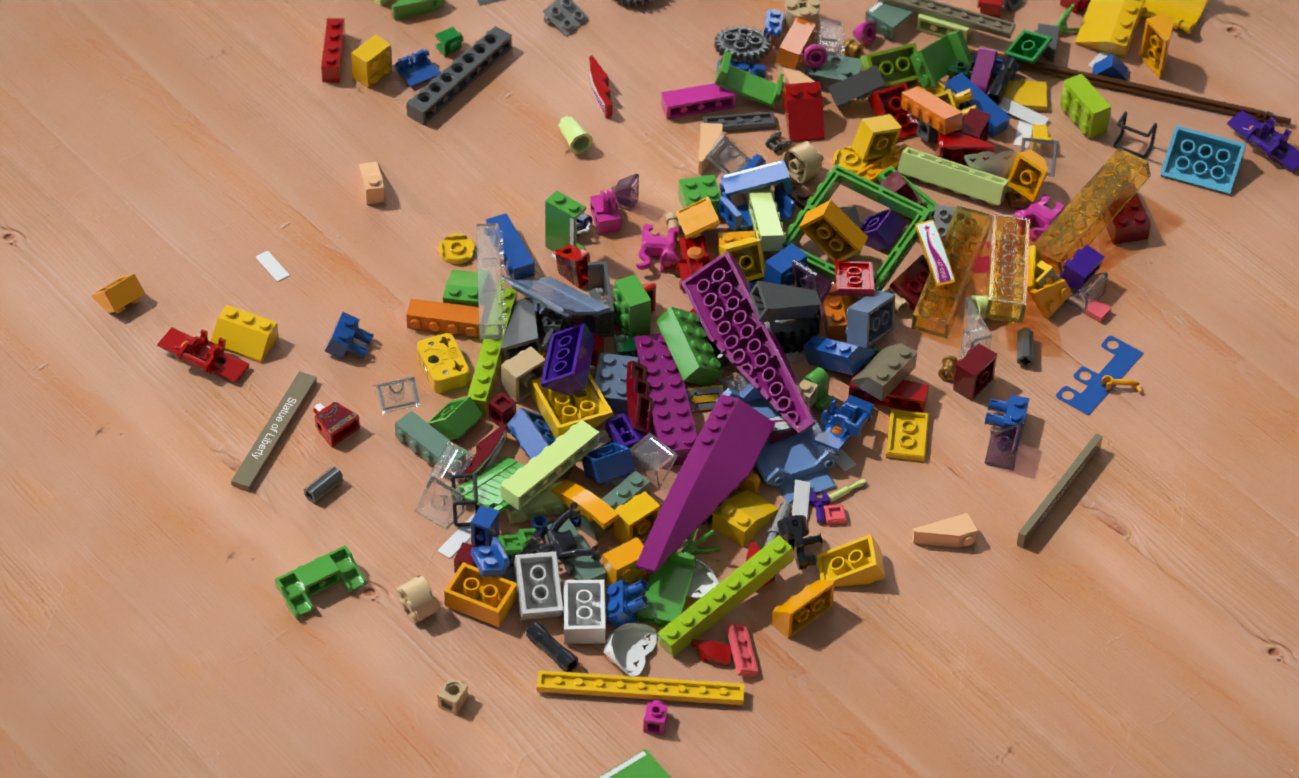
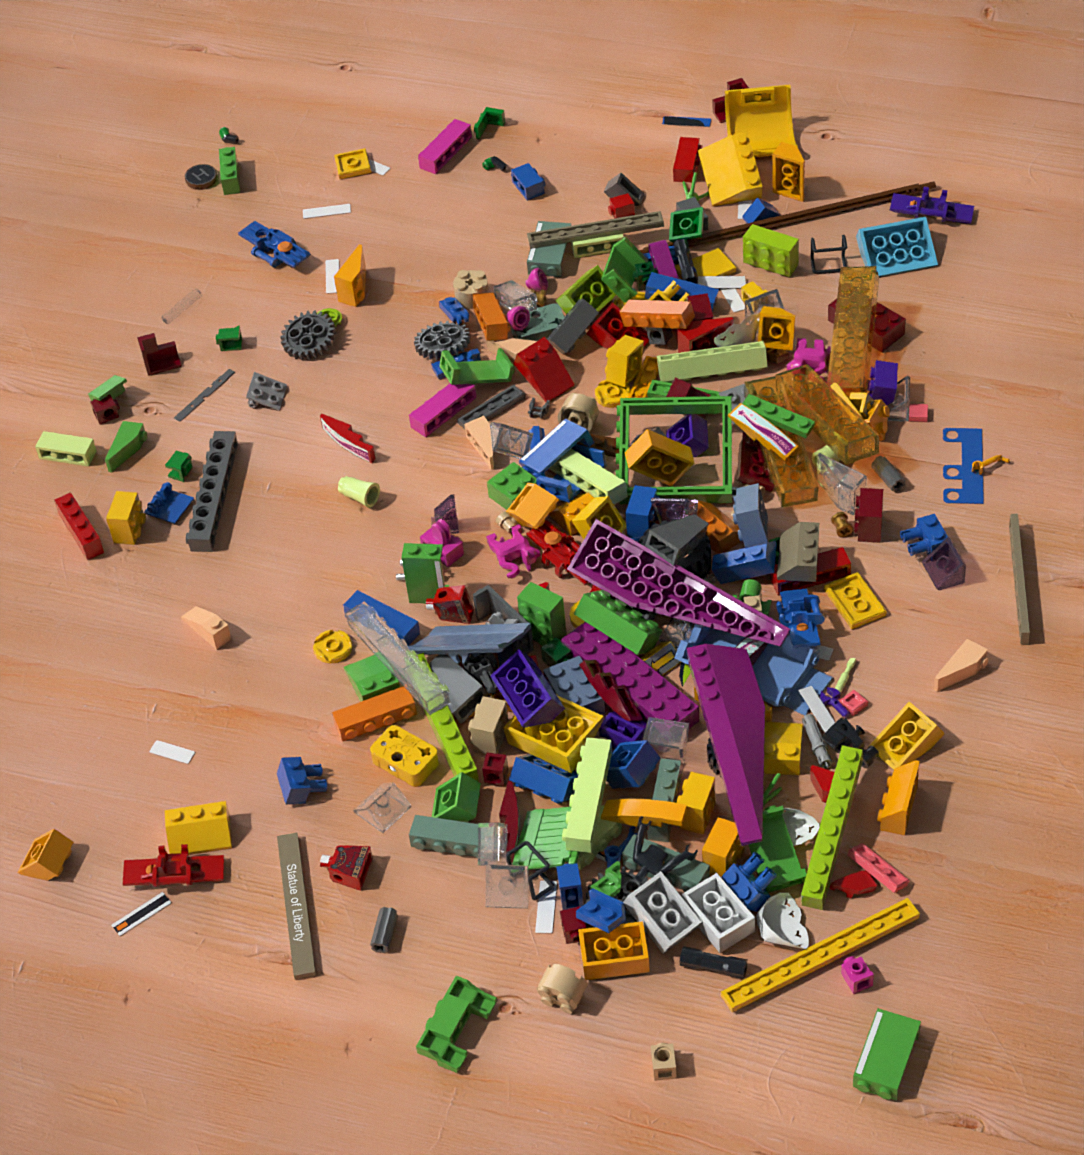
camera: 25 degrees left, 0 degrees up
red tile [835,261,875,296] -> none
none -> sticker [111,892,171,936]
none -> bright green plate [742,394,815,438]

